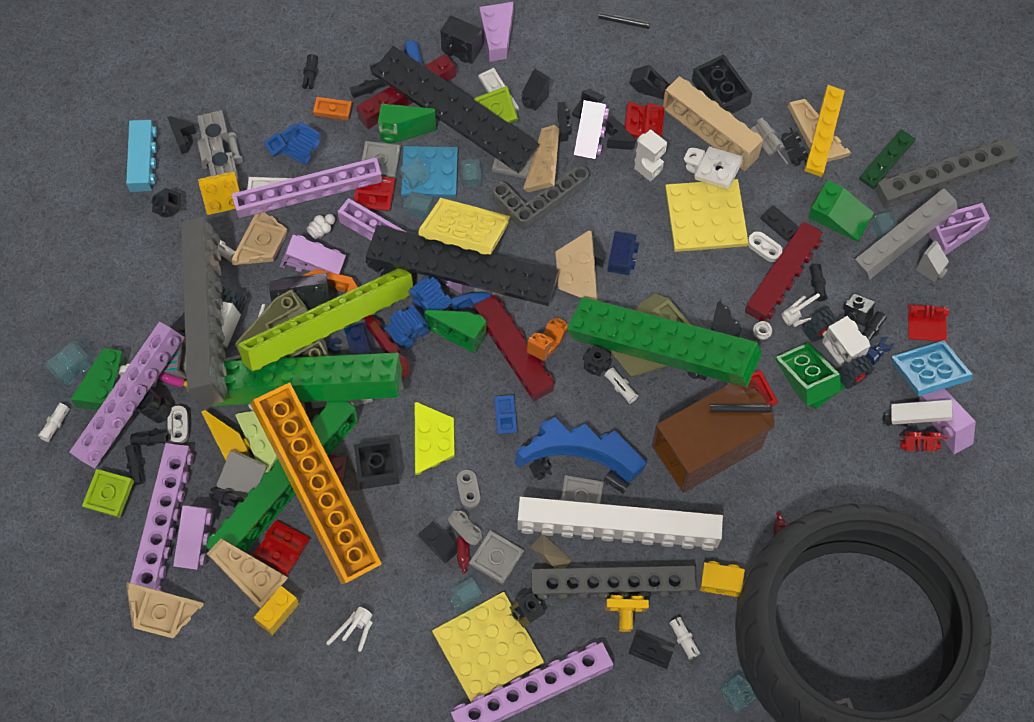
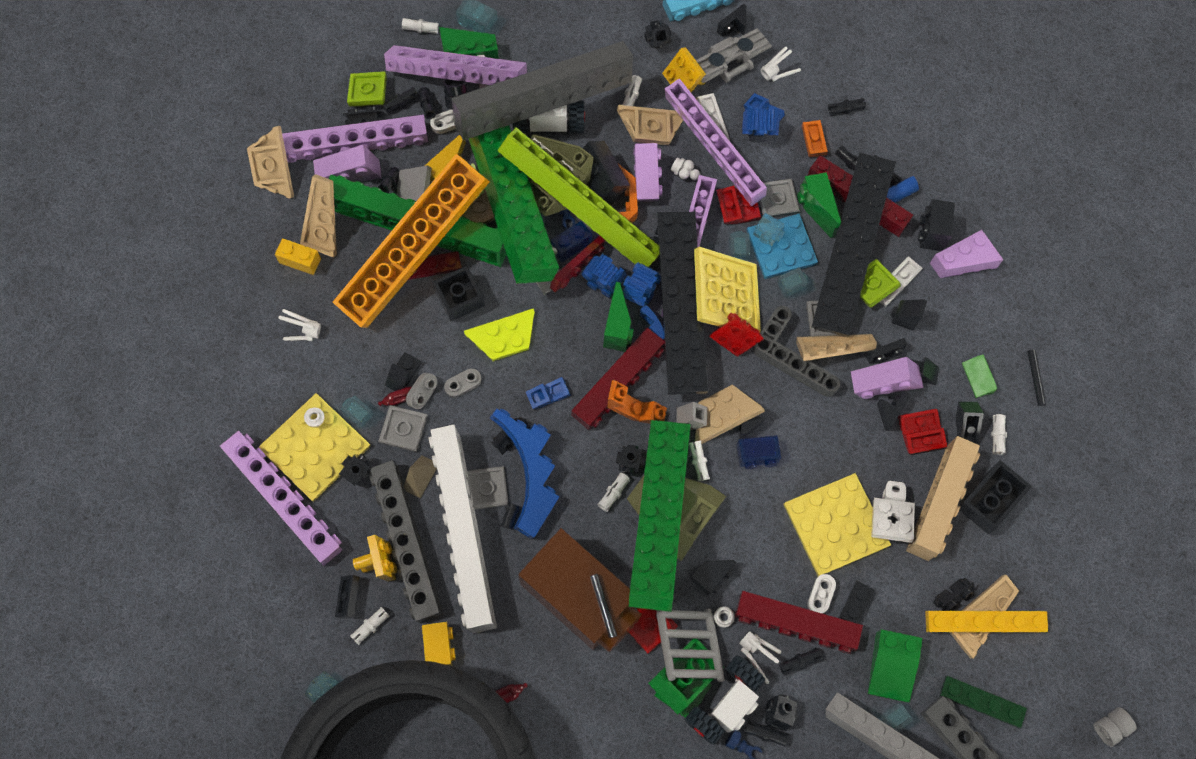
camera: 70 degrees right, 5 degrees up
red slope [253,520,310,576] -> none
white arch [634,129,667,182] -> none
light grey piece [750,118,788,165] -> none
none -> white plate [304,407,325,427]
none -> black hinge [343,107,382,125]
none -> light grey bar [656,609,725,682]
none -> light grey brick [676,402,707,431]
none -> white pin [689,440,710,482]
none -> red hinge [709,313,764,356]
none -> white plant [761,47,801,82]
none -> bright green slope [962,355,997,398]
none -> white pin [991,414,1007,455]
none -> light grey wheel [1093,707,1137,747]

